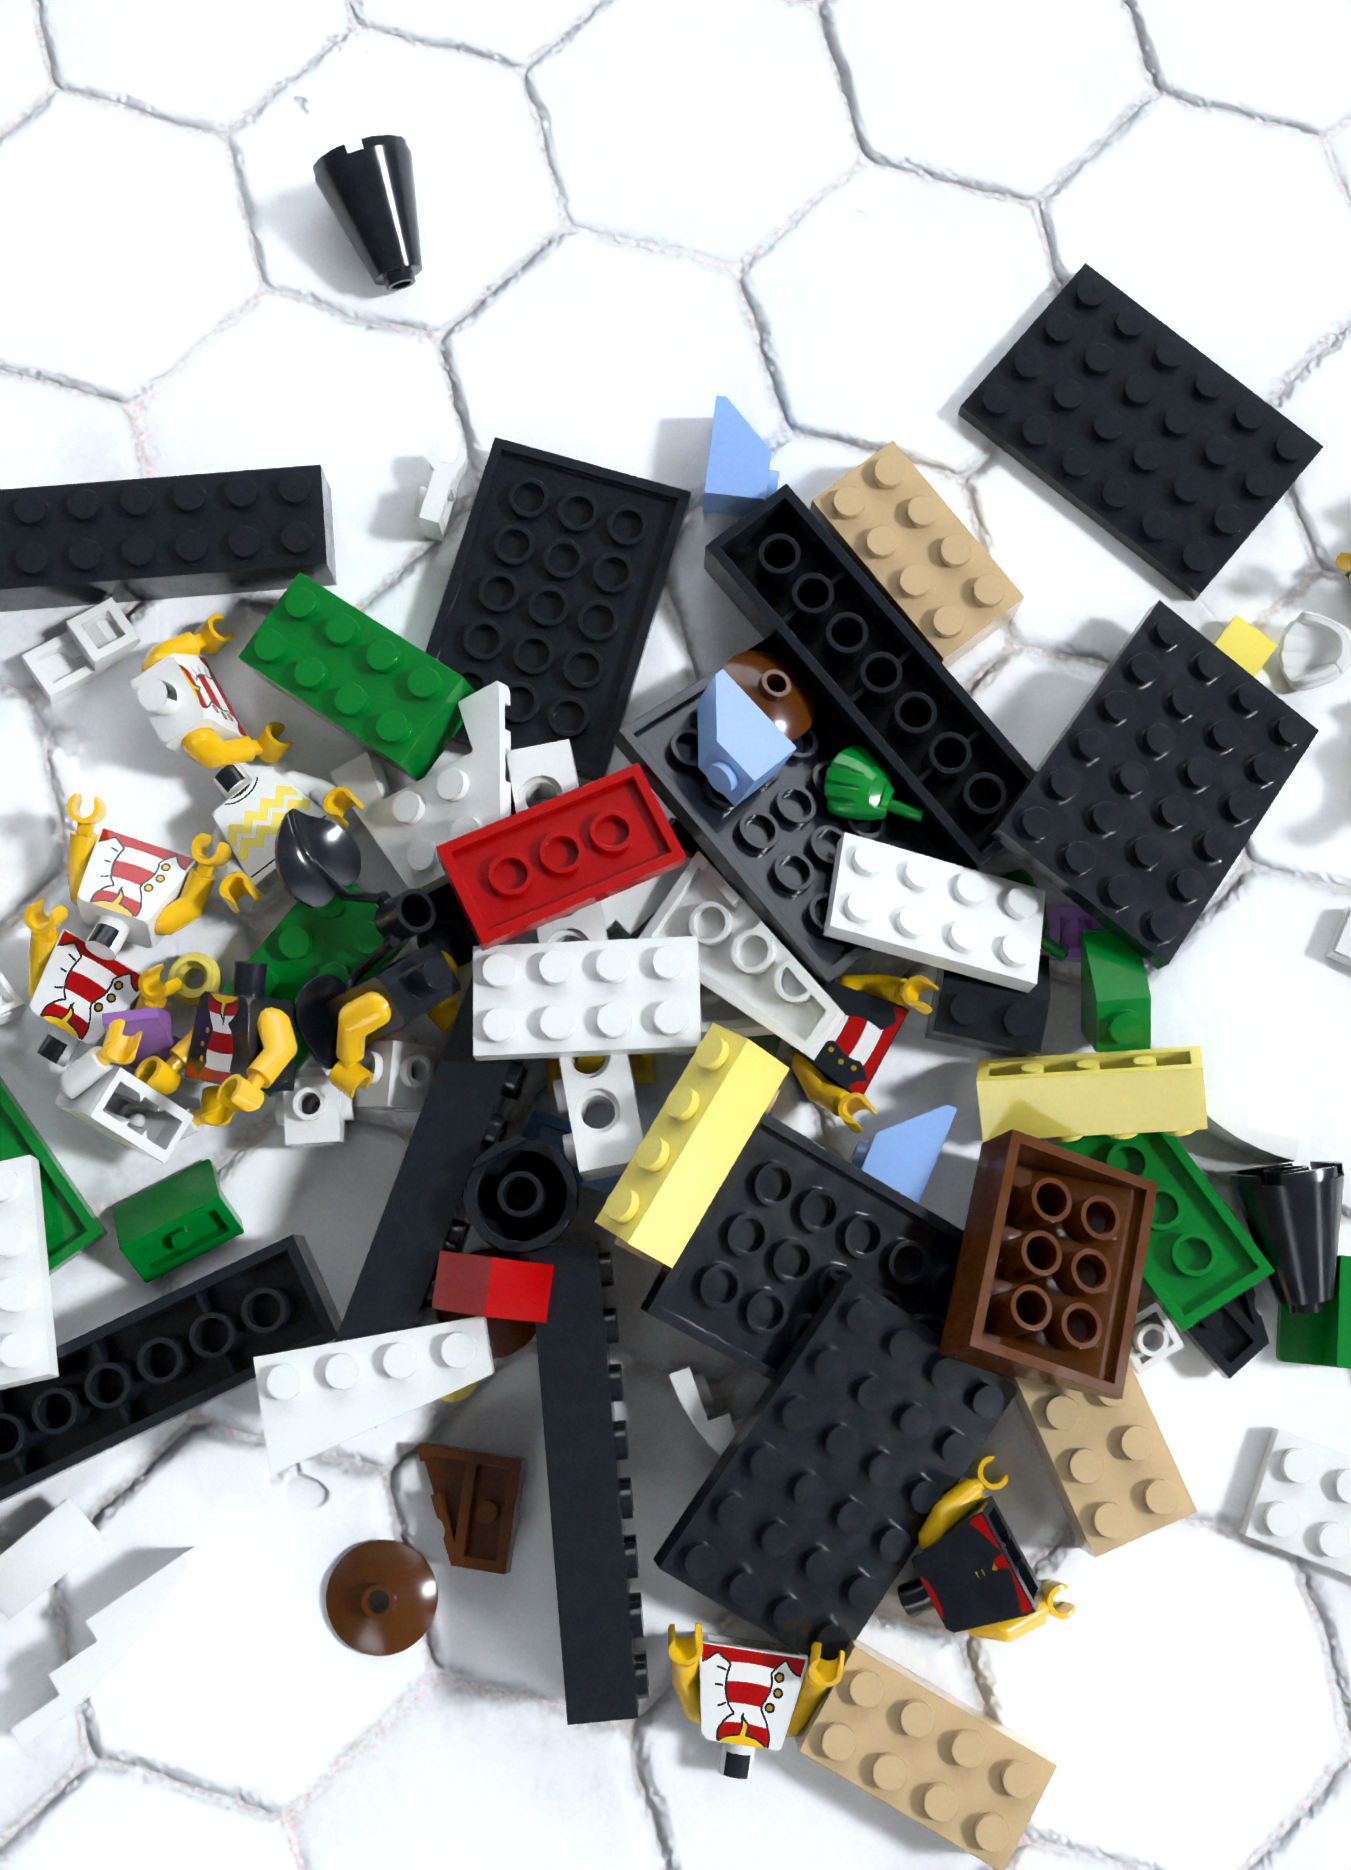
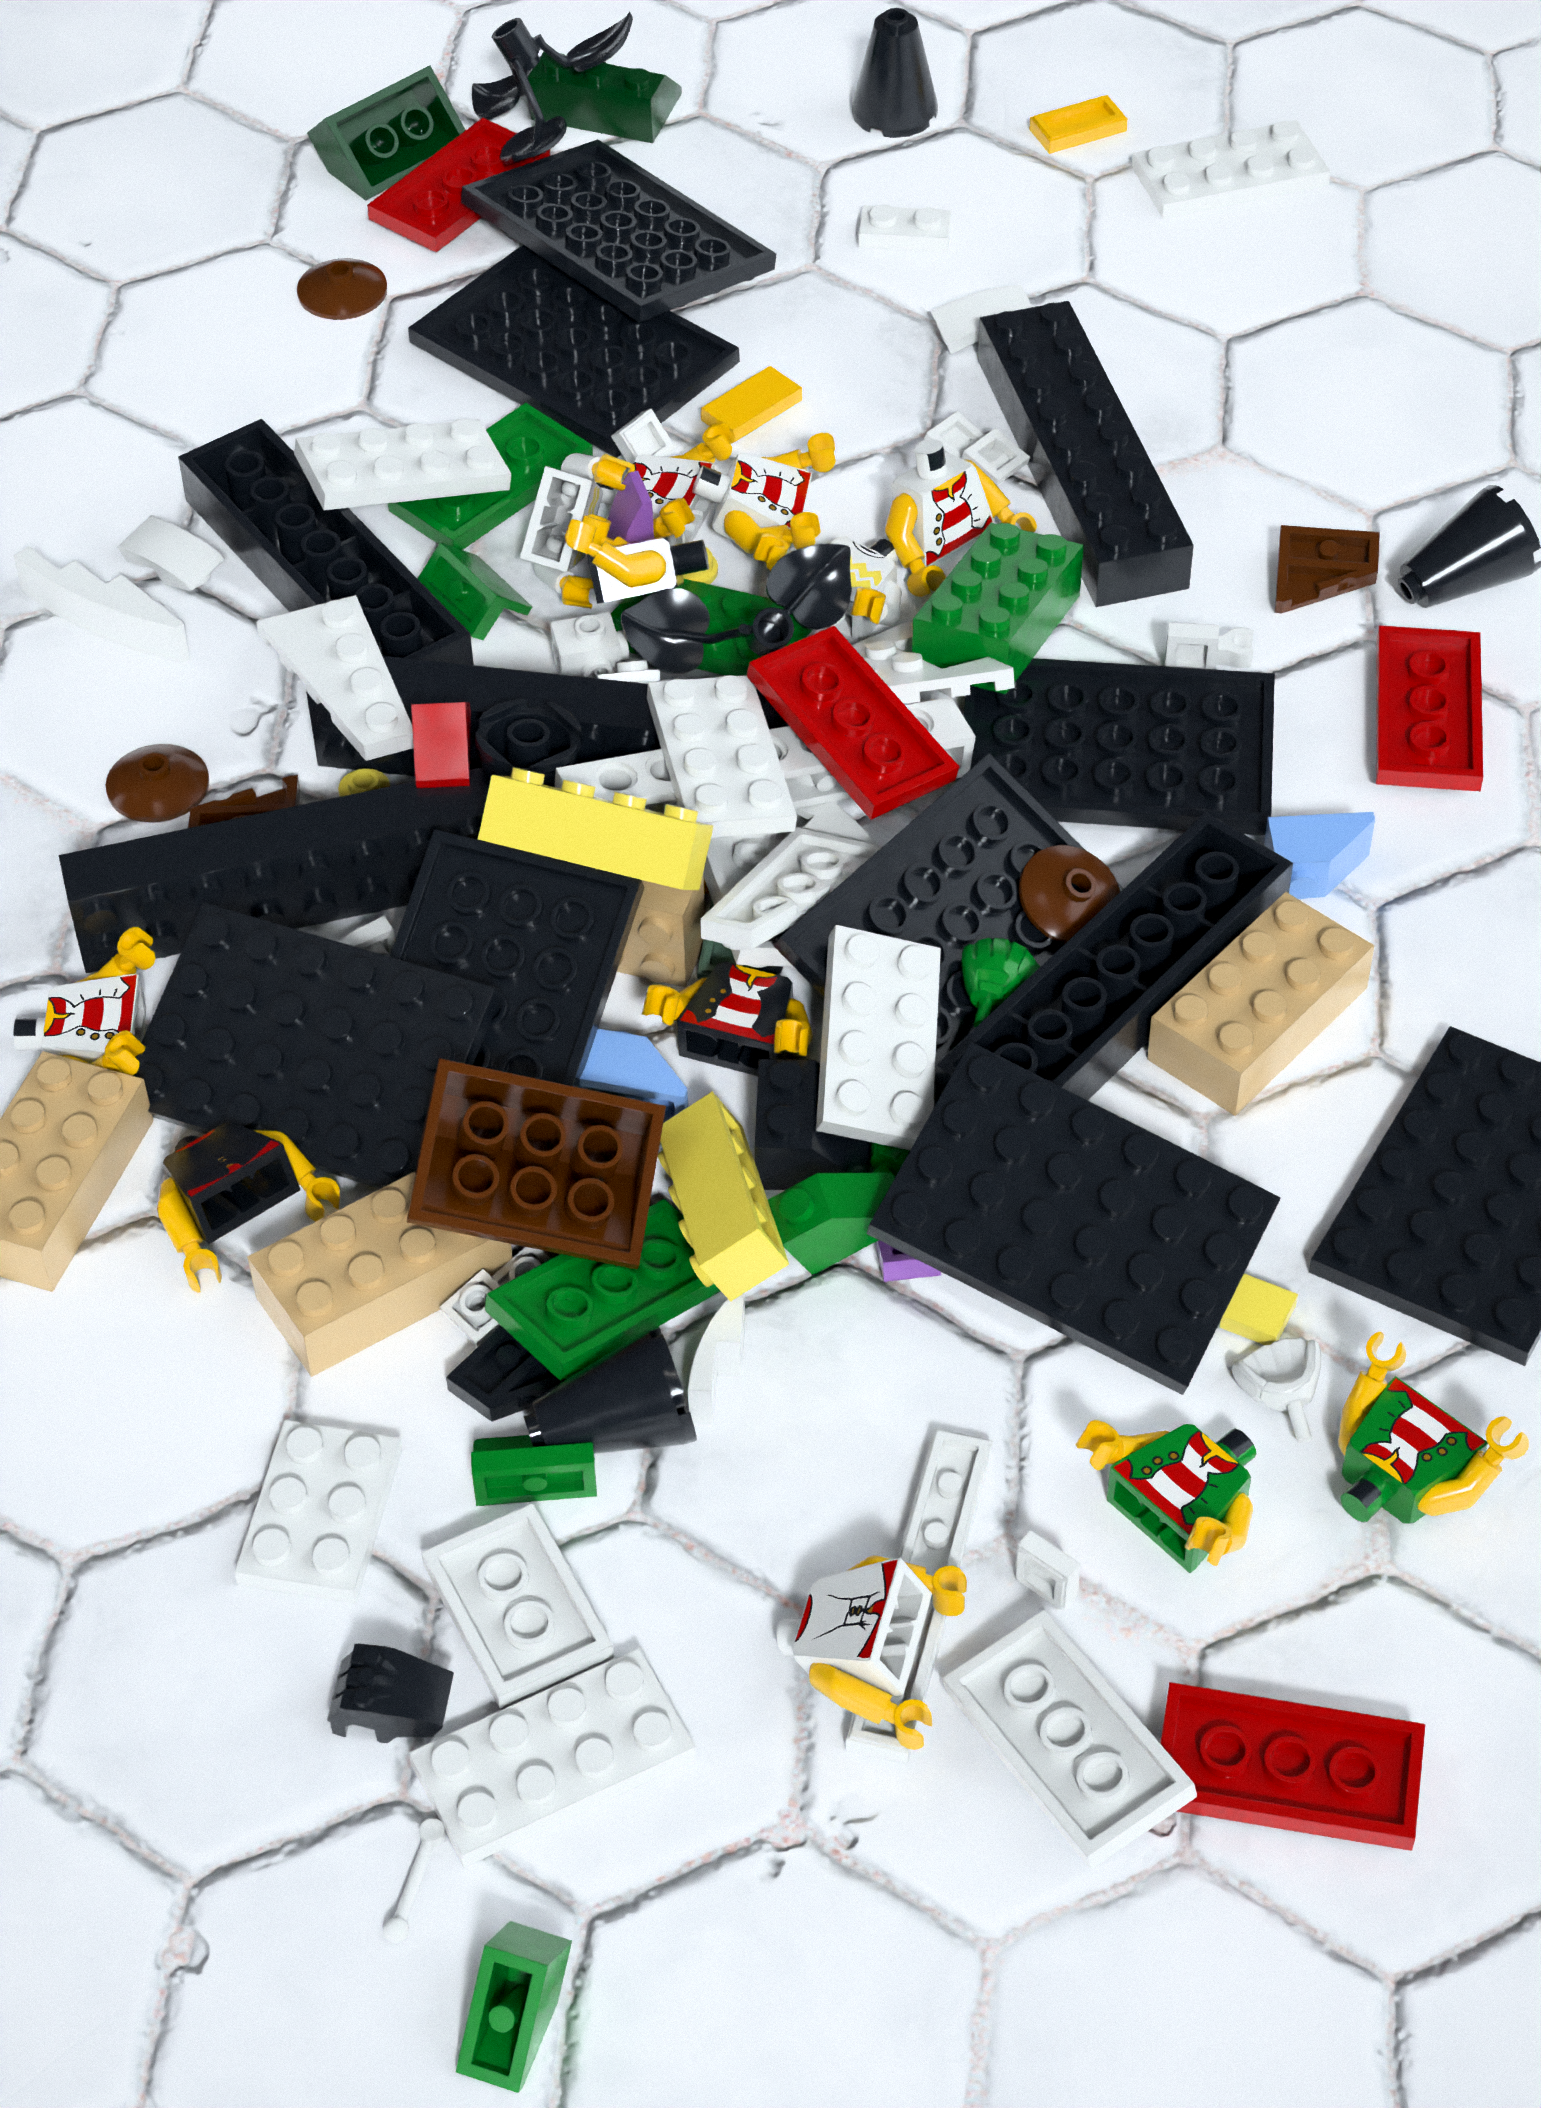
camera: 85 degrees right, 30 degrees down
torso [325,942,461,1099] -> none
light blue slope [697,669,796,807] -> none
none -> reddish brown wing [1274,525,1380,614]
none -> red plate [1376,625,1484,792]

